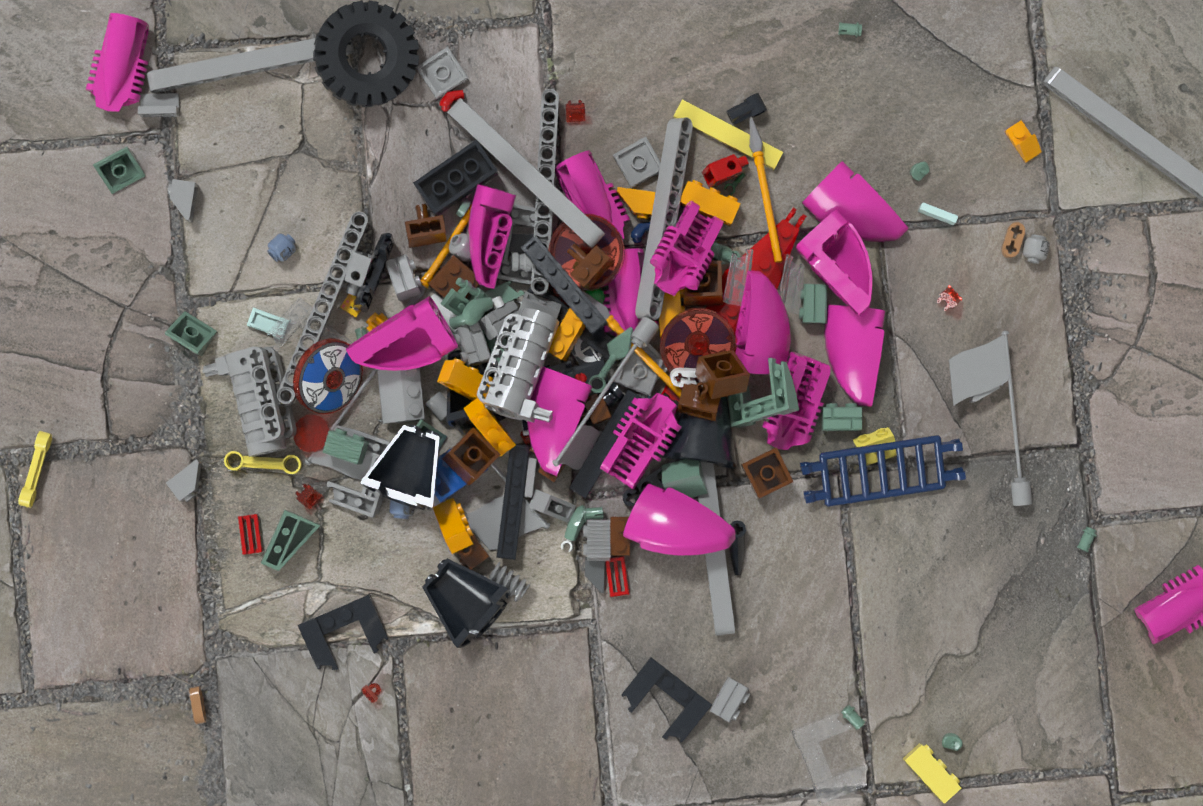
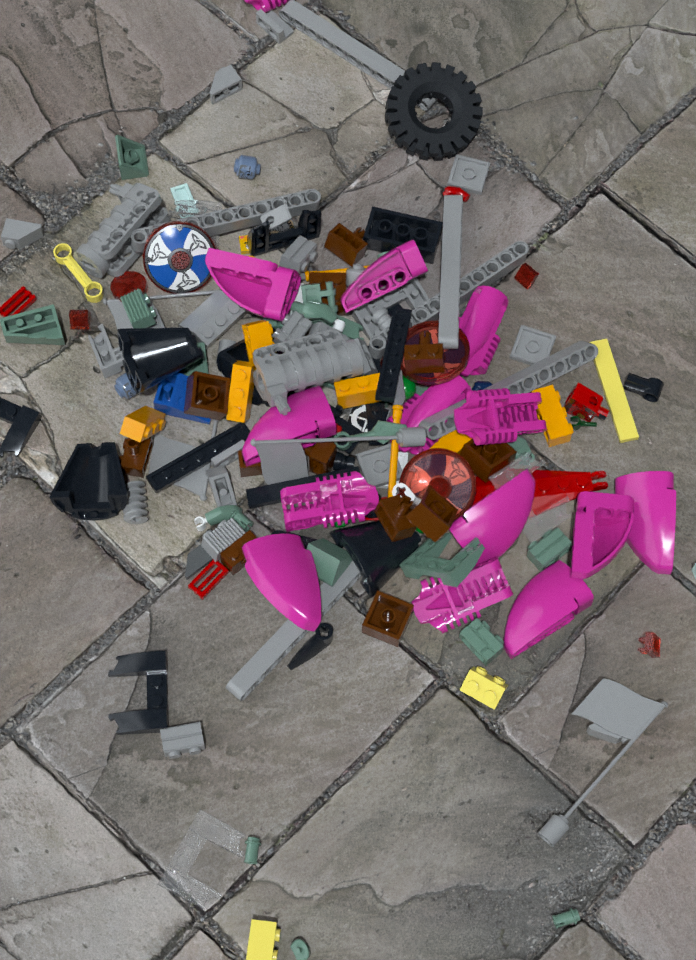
camera: 50 degrees right, 20 degrees down
sand green slope [93,147,145,194] -> none
light orange slope [617,187,655,220] -> none
light orange piece [749,117,782,263] -> none
dark blue bar [800,435,966,507] -> none

